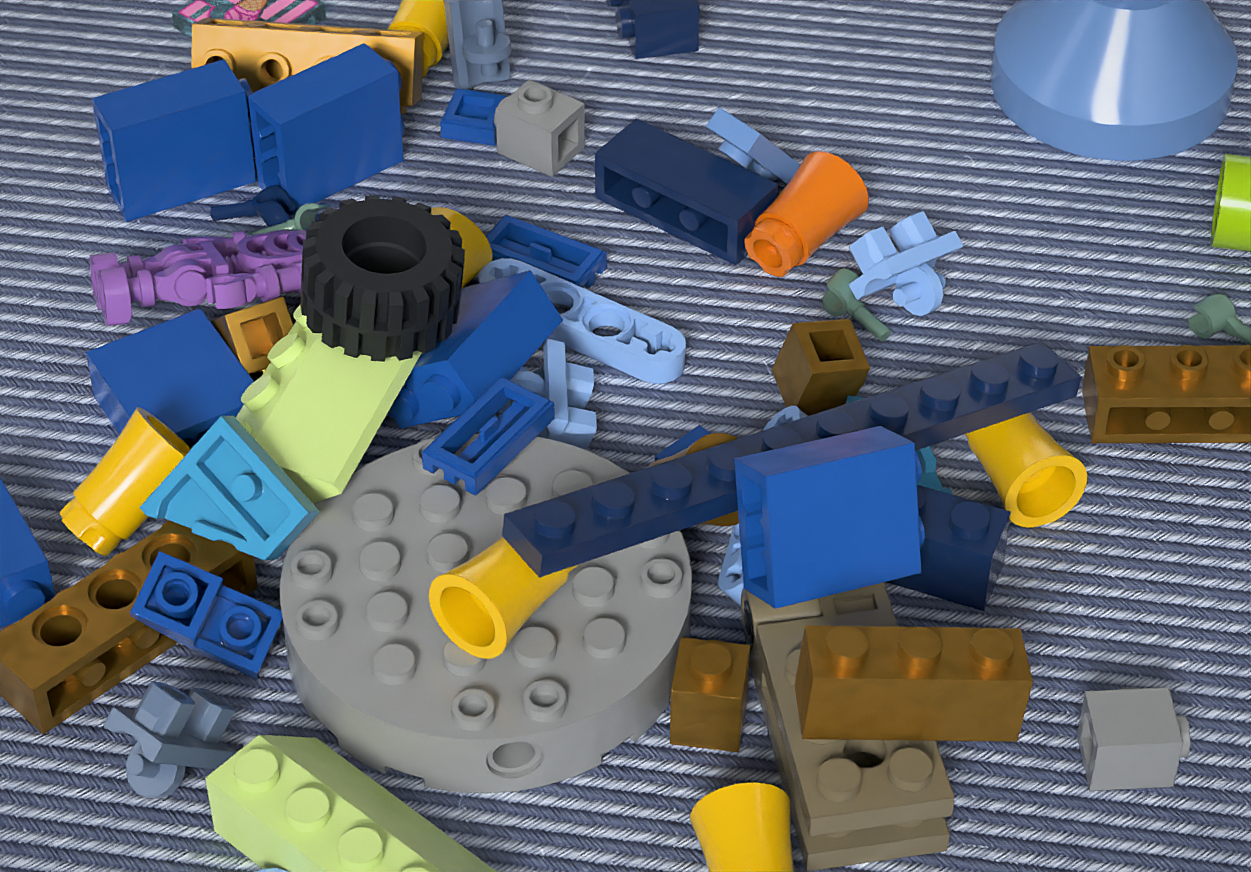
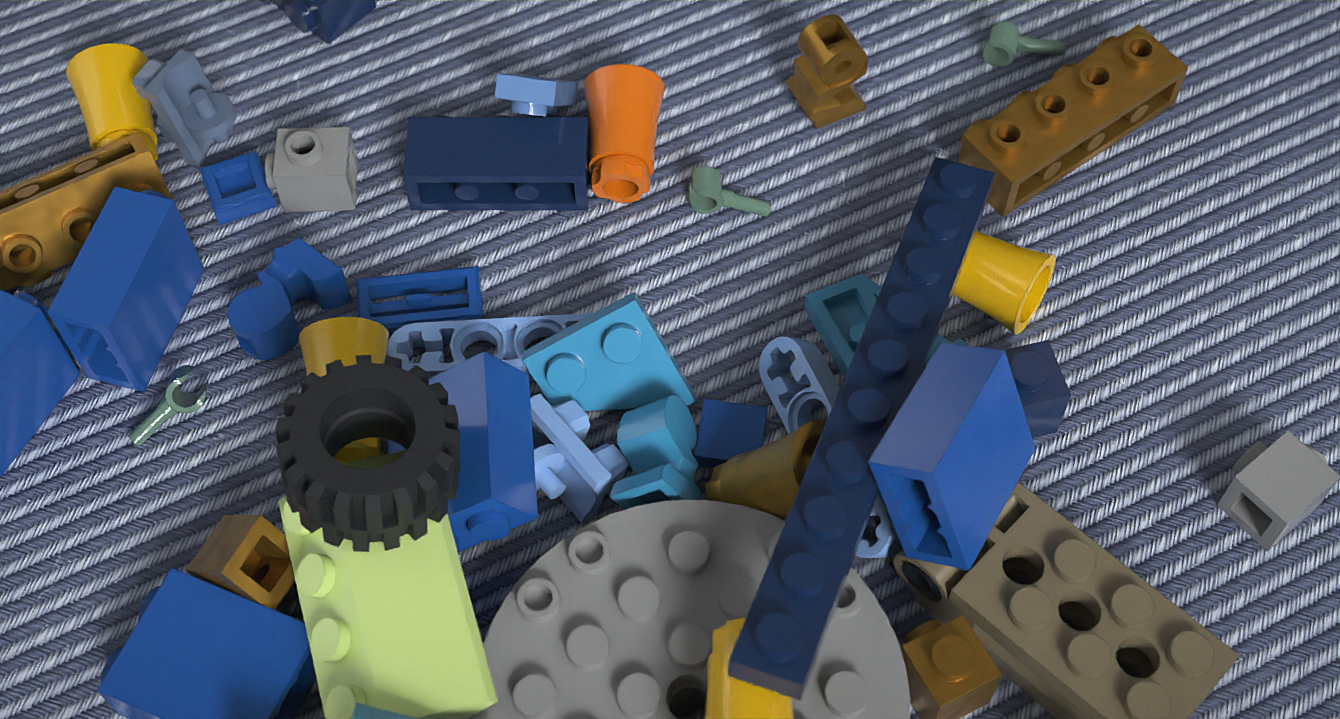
camera: 35 degrees left, 15 degrees up
medium lavender piece [89,230,306,326] -> none
dark blue hand [210,185,296,227] -> none
blue tile [422,376,555,496] -> none
pearl gold brick [771,319,870,416] -> none
pearl gold brick [794,625,1033,742] -> none
light blue hips [849,211,963,316] -> none
none -> blue leg [227,237,352,360]
none -> dark azure wing [522,292,695,411]
none -> dark azure leg [610,395,702,510]
none -> pearl gold leg [786,14,868,129]

